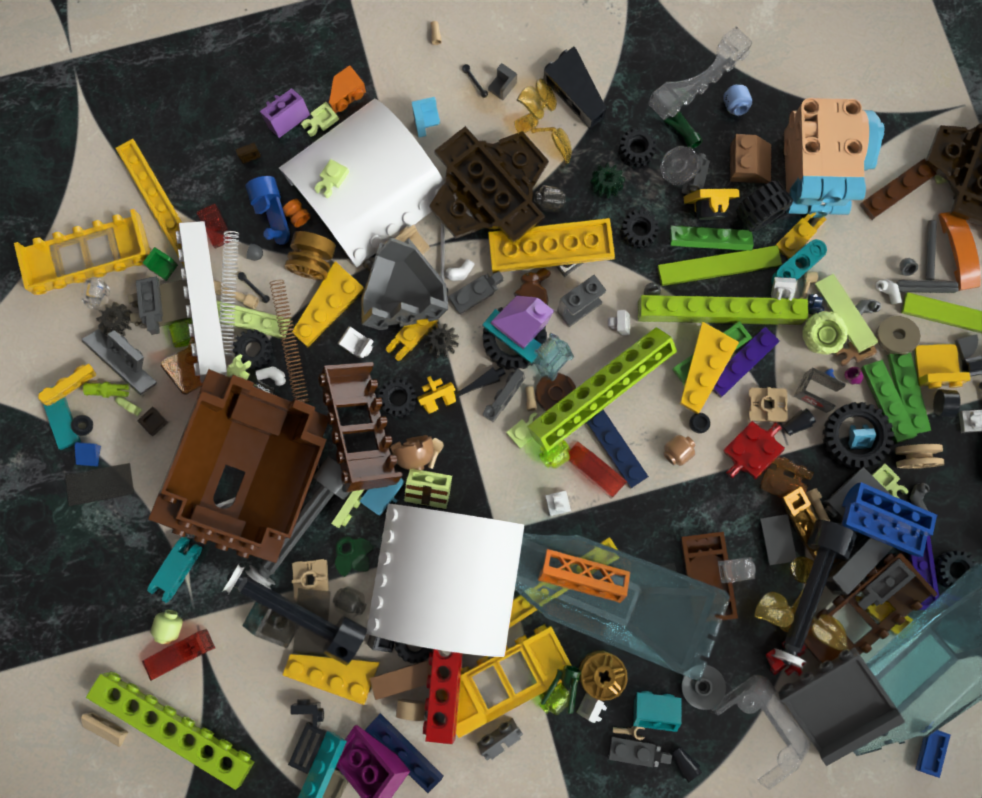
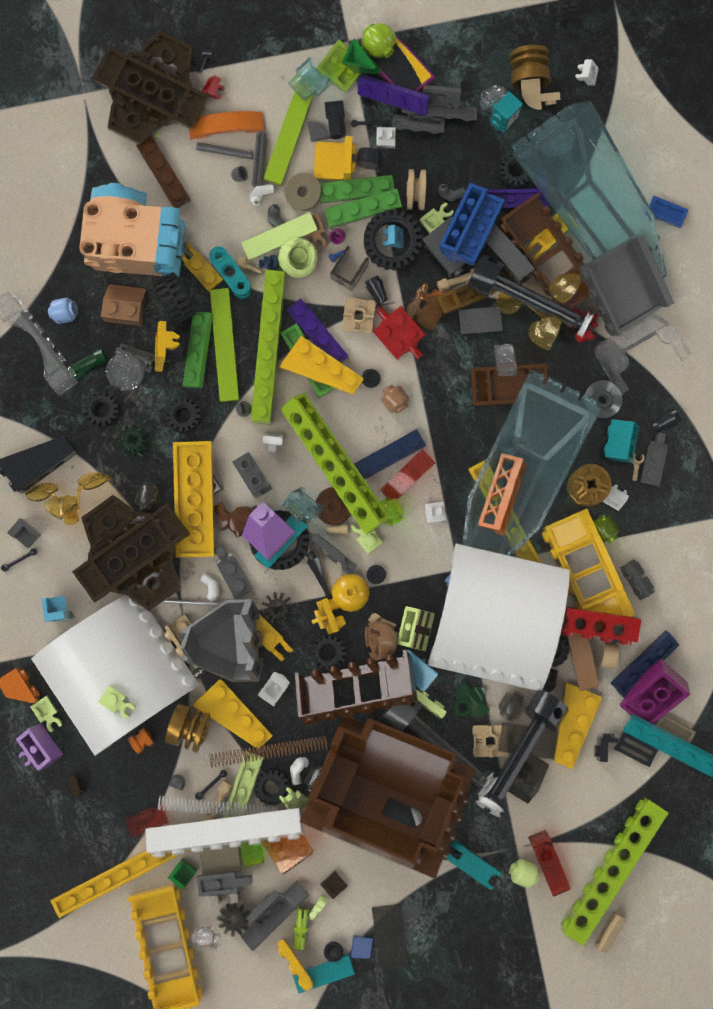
camera: 85 degrees left, 5 degrees up
blue piece [245,176,290,245] -> none
dark green plant [540,665,581,714] -> none
white tile [771,277,797,301] -> none
dark grey hinge [858,558,915,610] -> none
none -> yellow cylinder [331,574,370,612]
none -> black tile [367,565,386,584]

